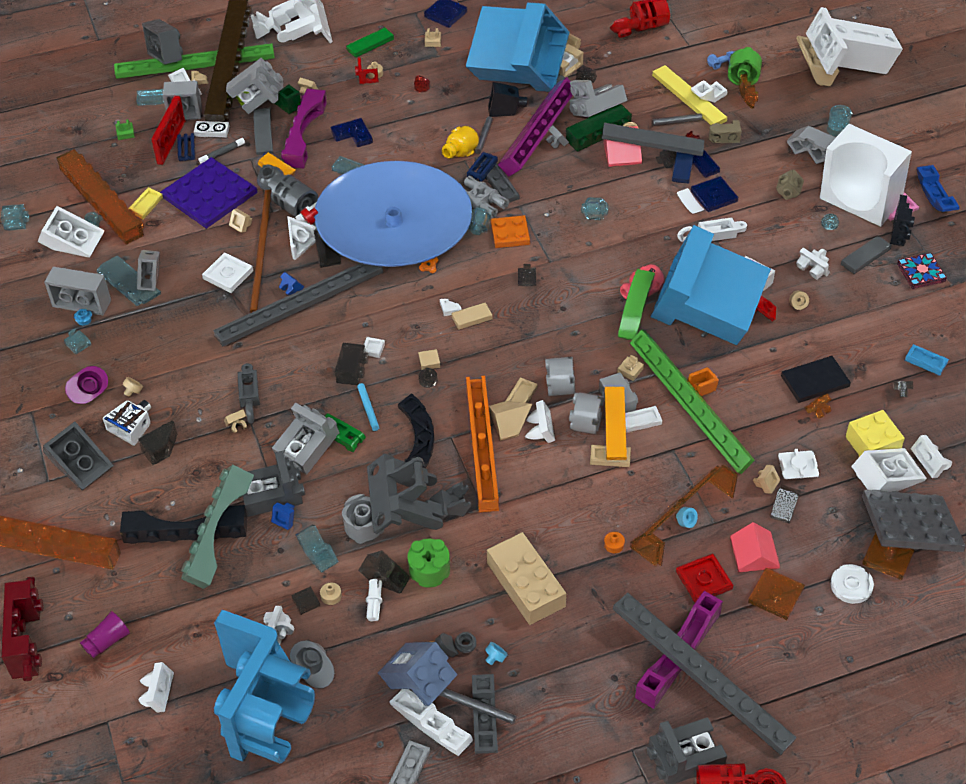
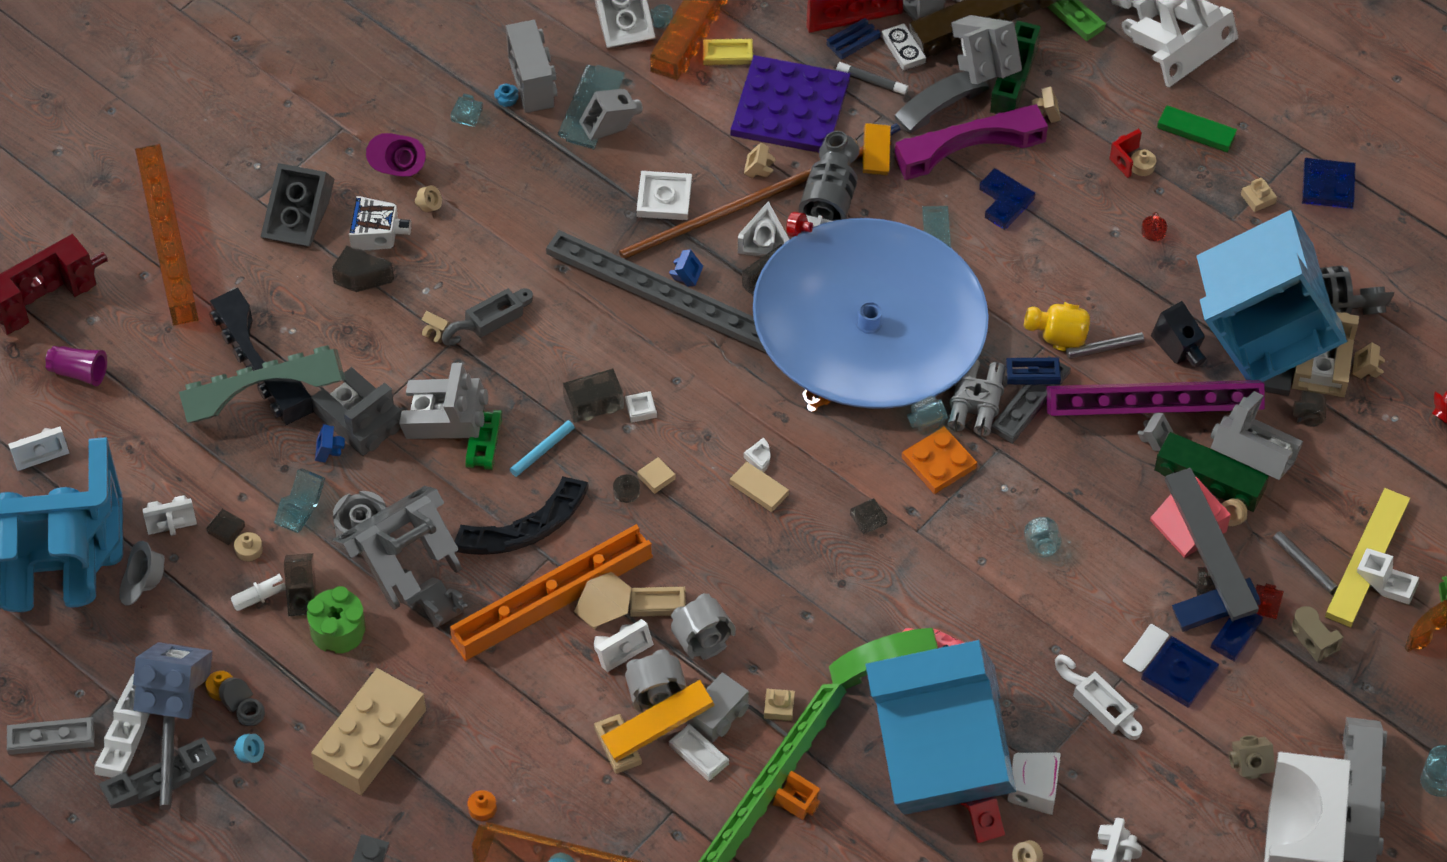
camera: 60 degrees right, 5 degrees up
clear light blue plate [821,214,839,230] -> none

